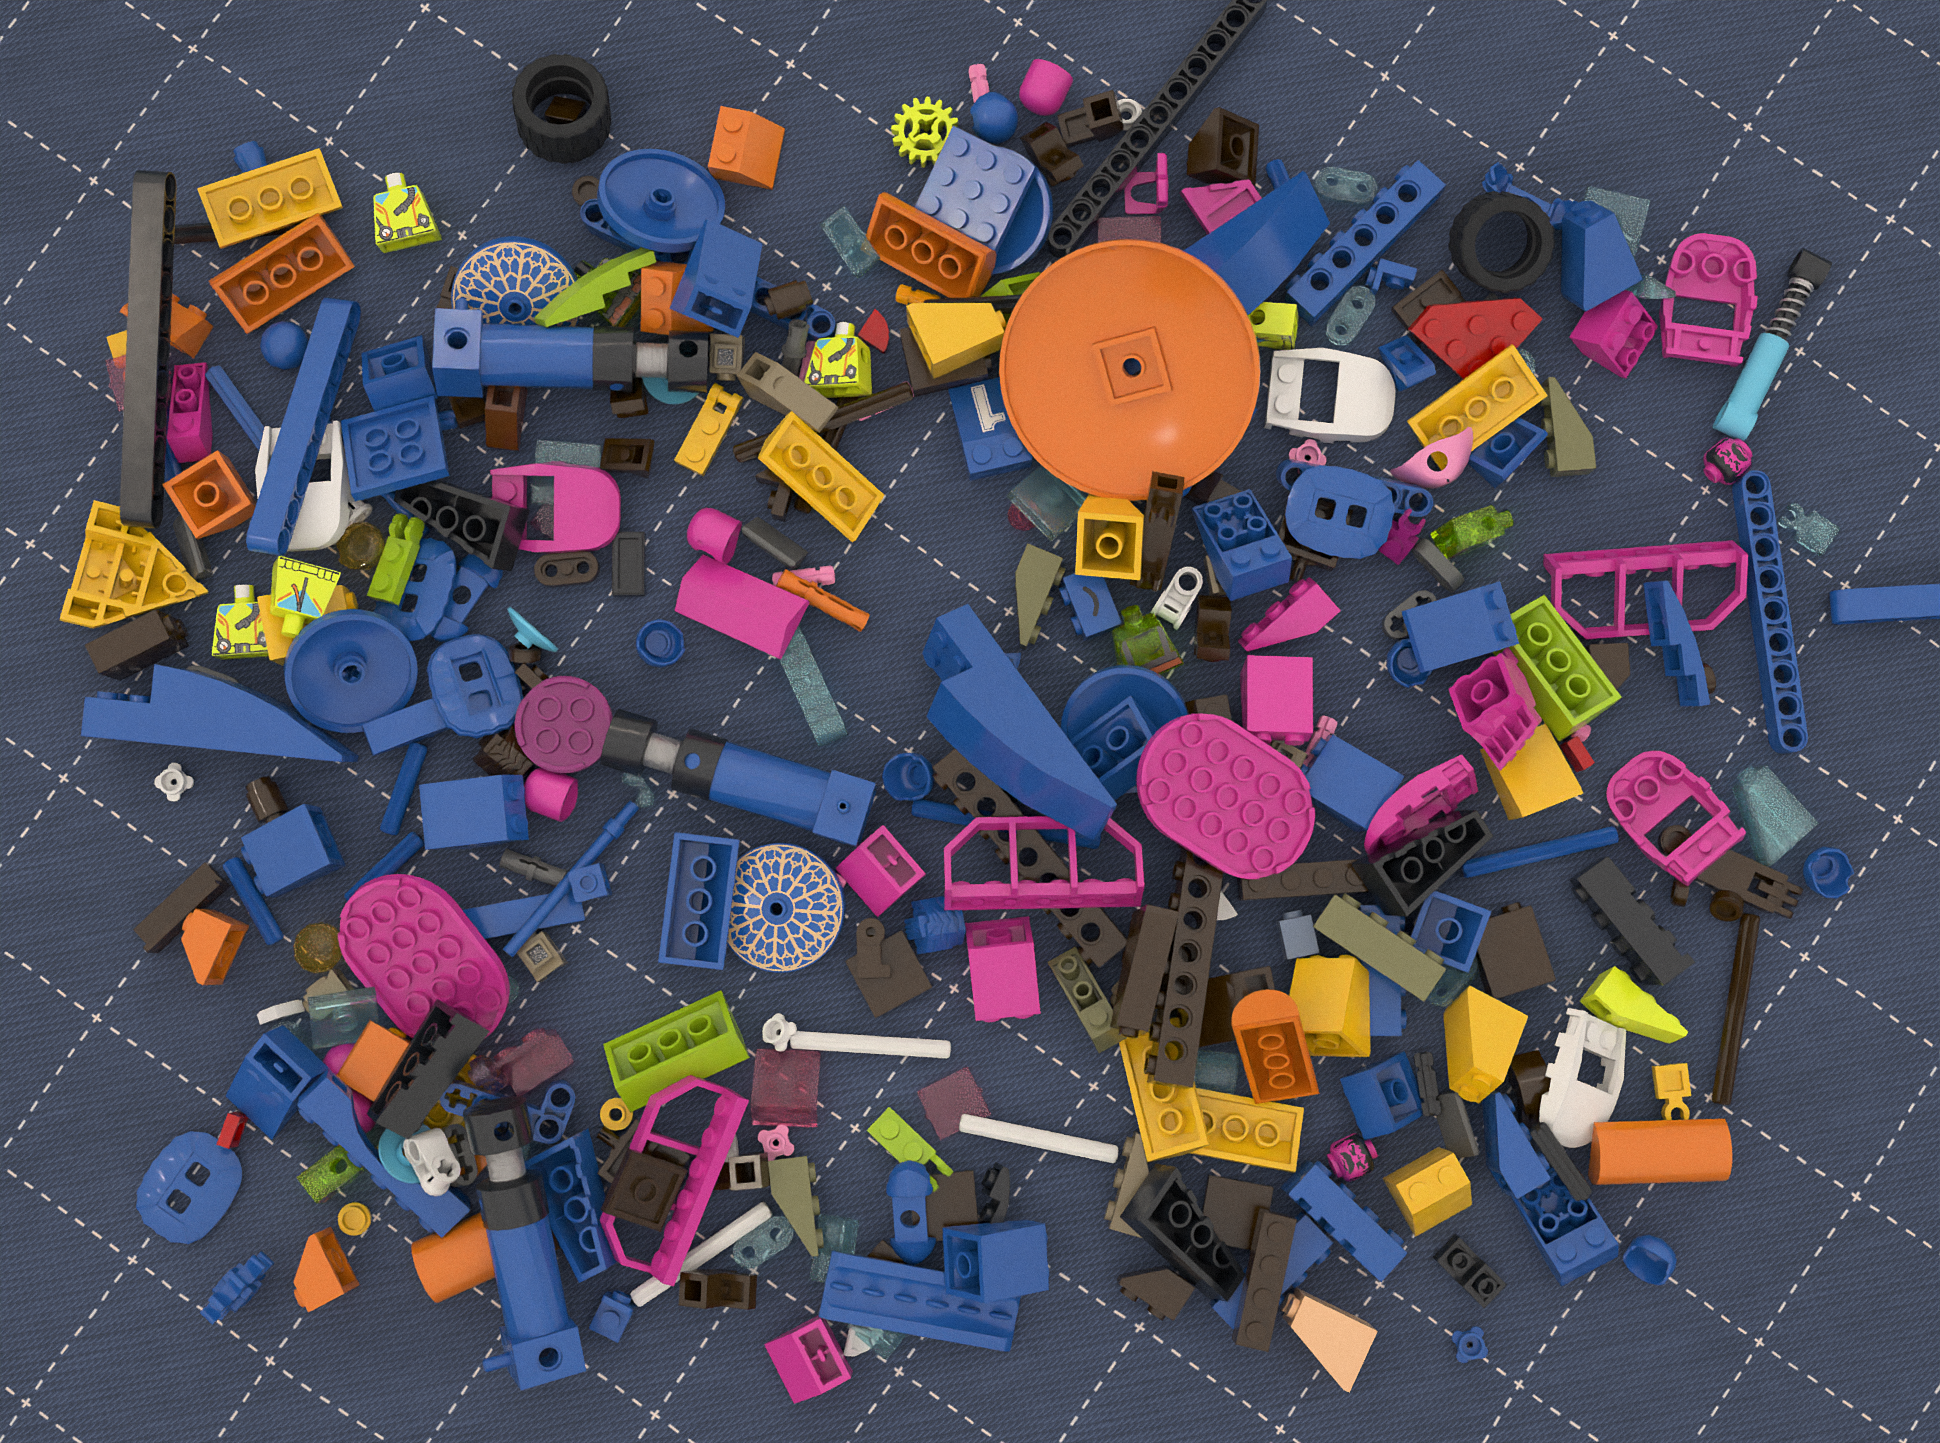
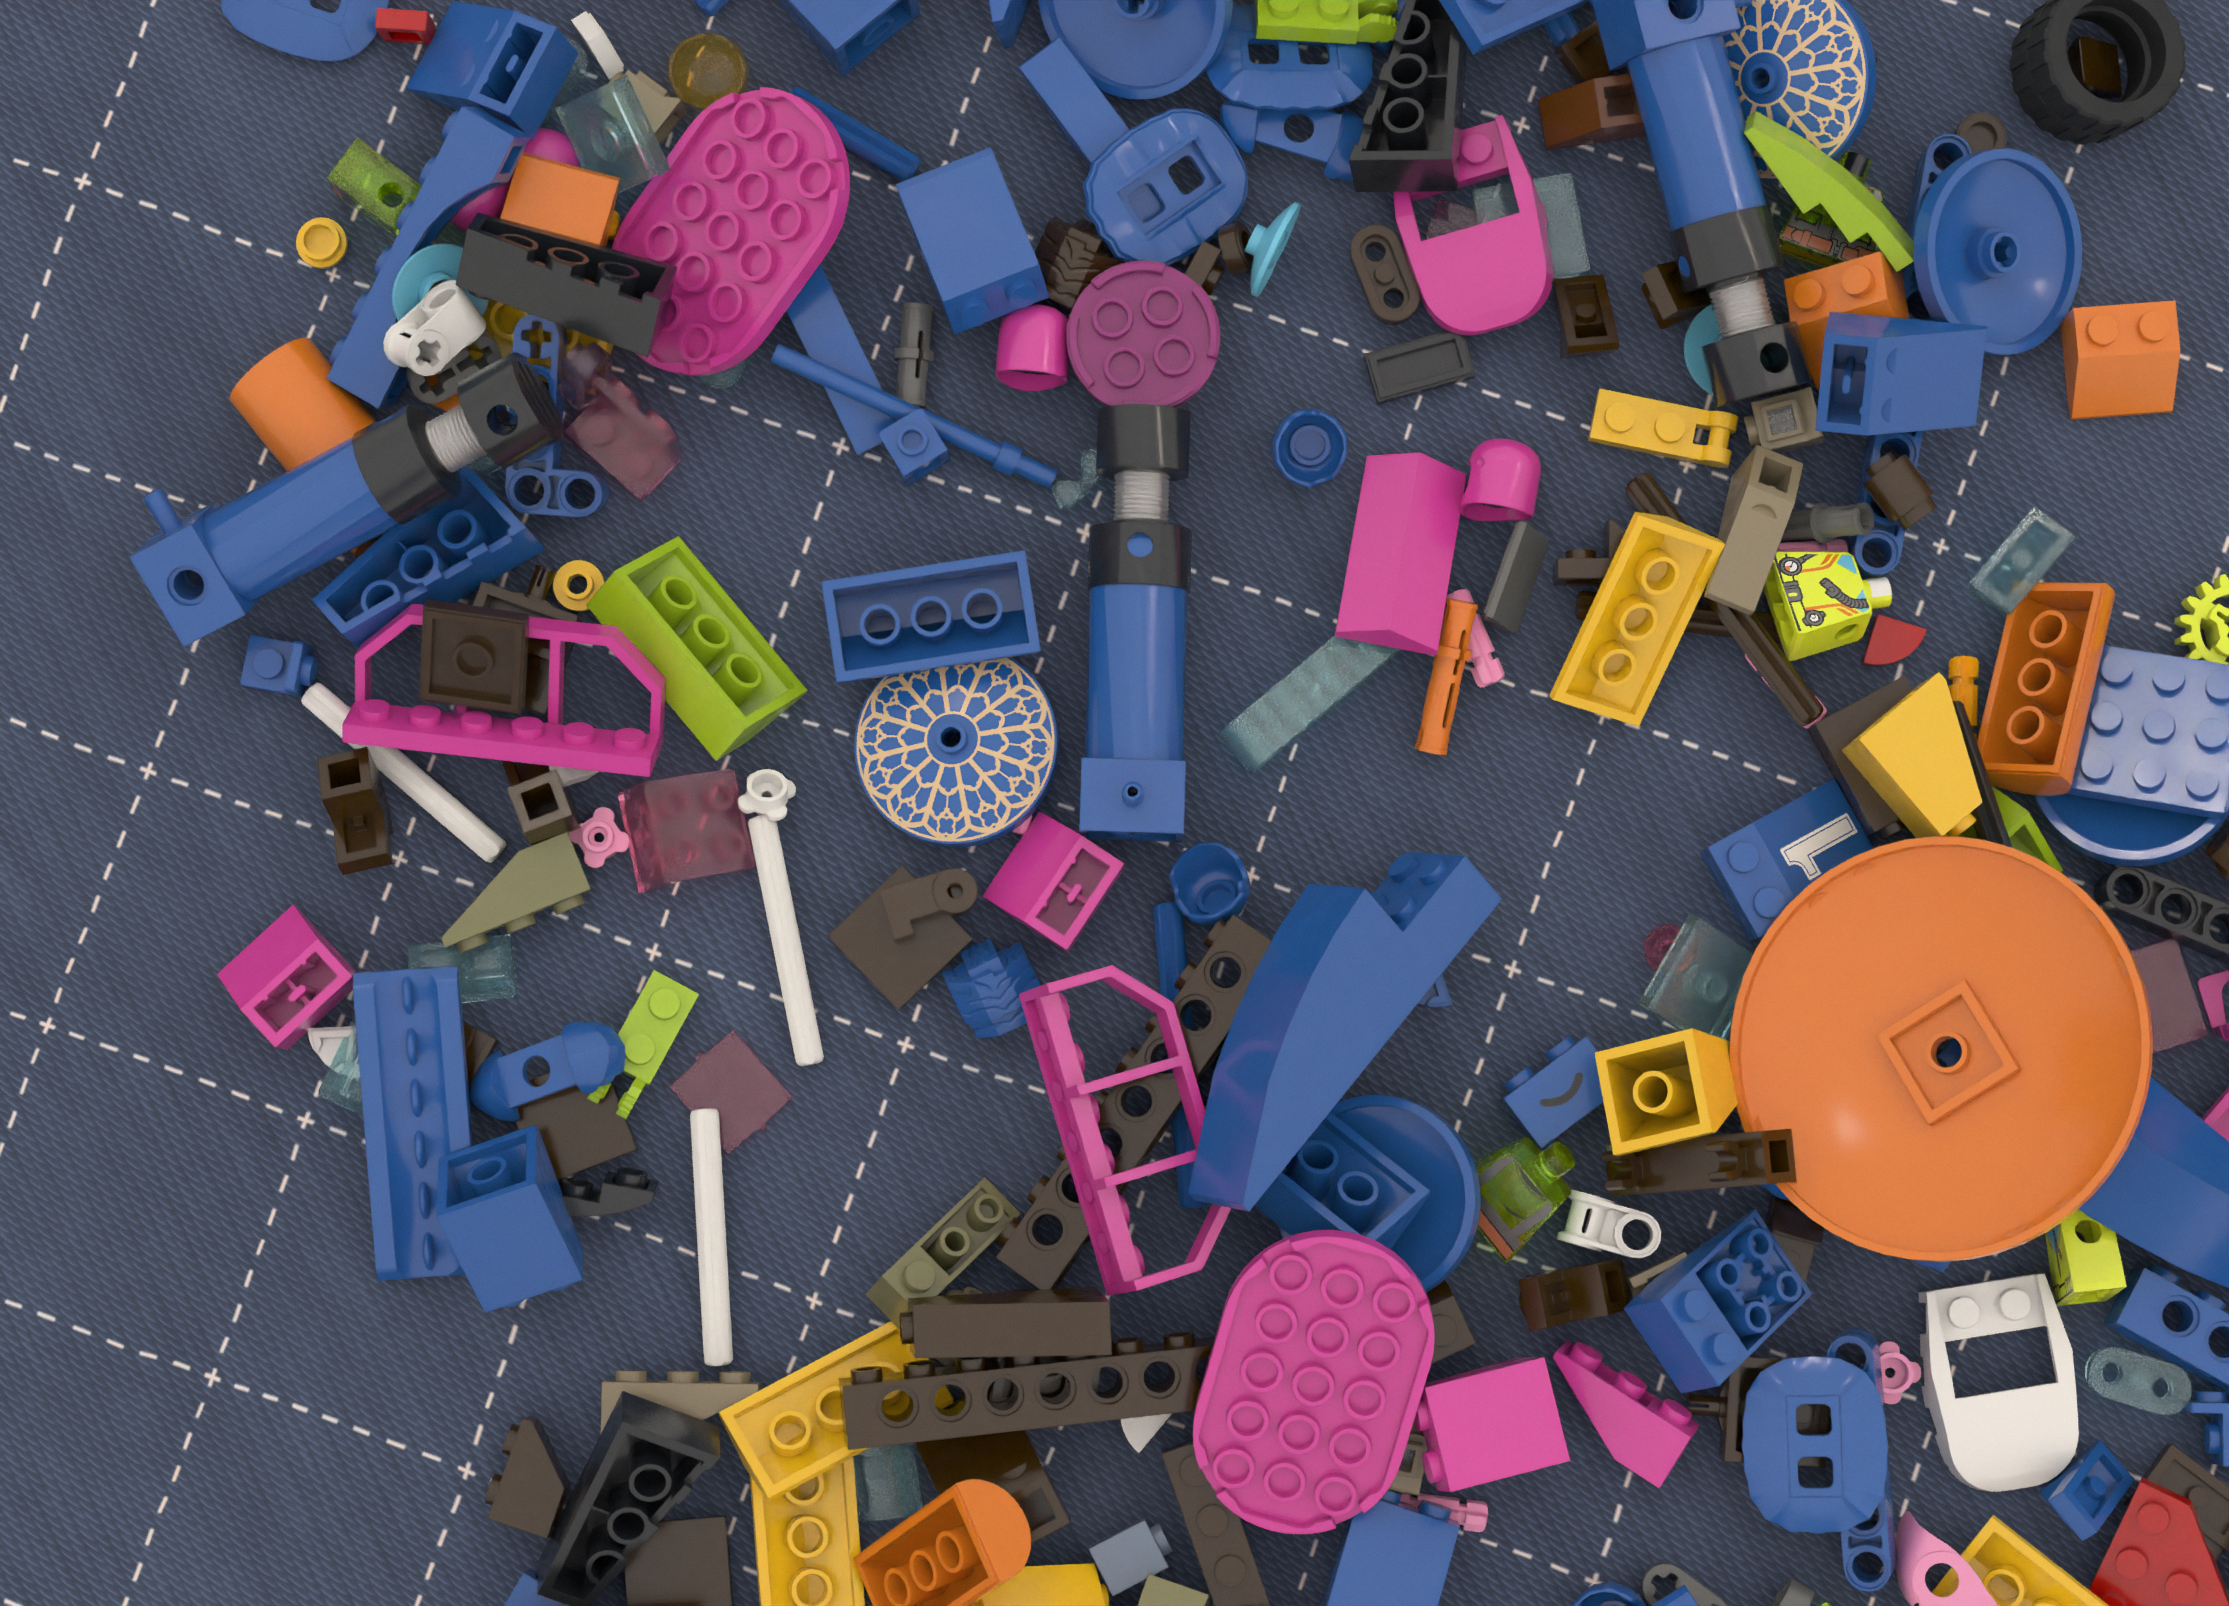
camera: 80 degrees right, 0 degrees up
blue gear [200,1251,274,1325] -> none
orange slope [293,1227,360,1312] -> none
blue axle [380,742,427,835] -> none
dark tan window [517,931,568,982] -> none
clear light blue plate [733,1216,794,1269] -> none
dark pink slope [965,916,1041,1022] -> none
olive slope [1015,543,1066,650] -> none
magenta plate [1378,508,1426,565] -> none

